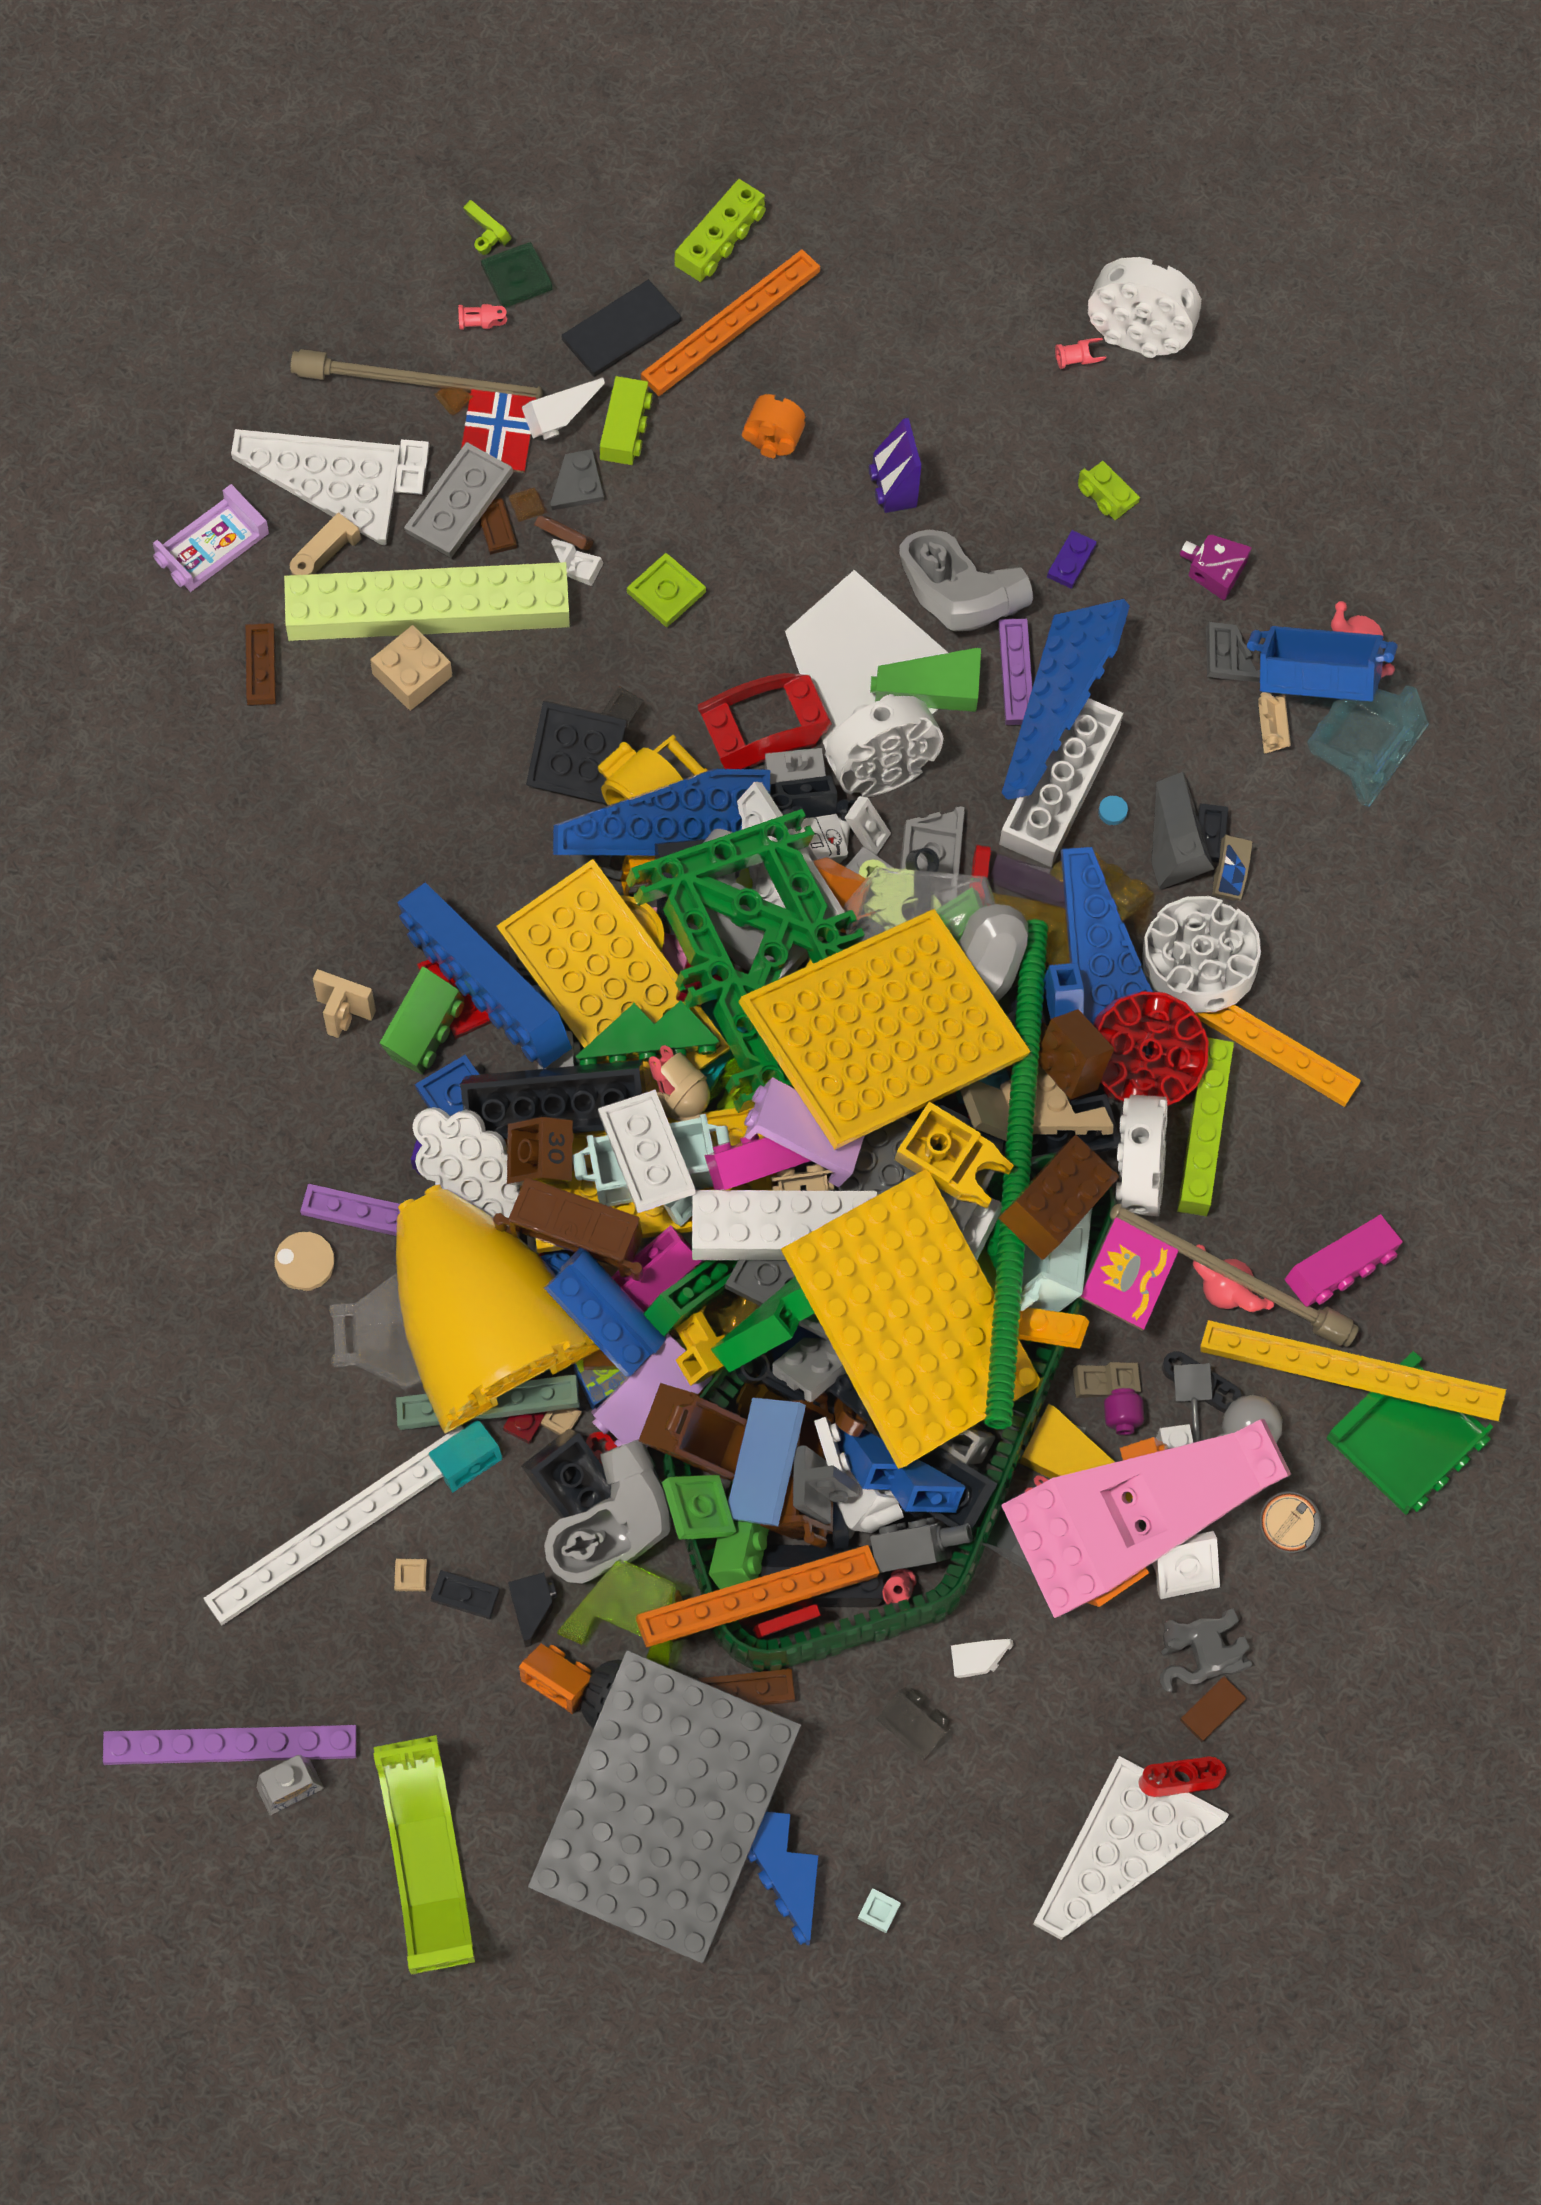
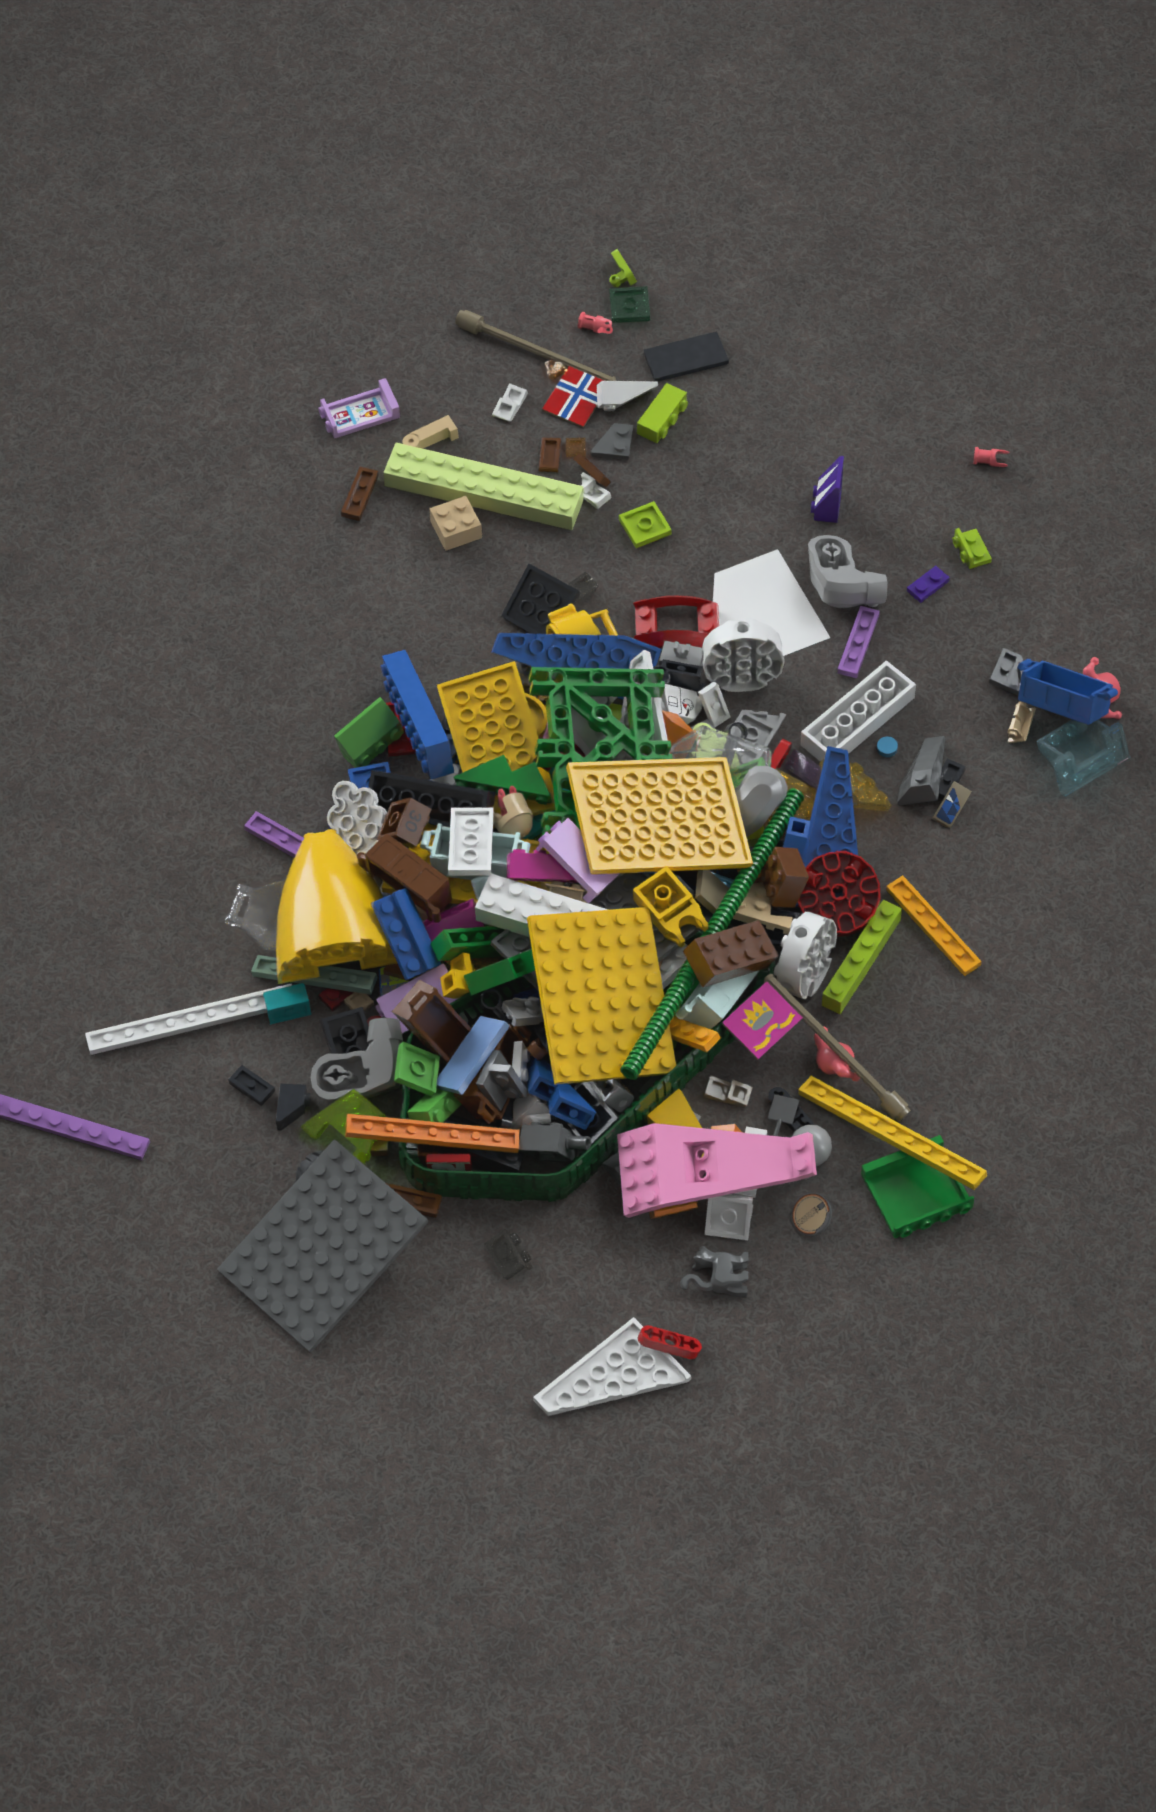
camera: 25 degrees right, 10 degrees down
white wing [231,429,400,545] -> none
light grey torso [256,1755,324,1815] -> none
tan tile [275,1232,335,1291] -> none
tan bracket [313,969,376,1038] -> none
lime panel [373,1735,475,1975] -> none
tan tile [394,1559,427,1591] -> none
light grey plate [404,442,513,558] -> none
orange slope [519,1643,592,1714] -> none
orange plate [641,249,820,396] -> none
lime brick [675,179,766,282] -> none
orange brick [742,394,806,459] -> none
blue slope [747,1812,818,1945] -> none
light aqua plate [858,1888,901,1933] -> none
bright green slope [870,648,981,712] -> none
coral piece [882,1568,917,1605] -> none
white slope [951,1639,1013,1678] -> none
blue wing [1002,599,1130,800] -> none
white brick [1088,257,1202,358] -> none
magenta head [1104,1388,1144,1435] -> none
white brick [1142,896,1261,1013] -> none
magenta torso [1180,535,1252,601] -> none
reddish brown tile [1180,1676,1246,1742] -> none
dark pink brick [1284,1214,1403,1307] -> none

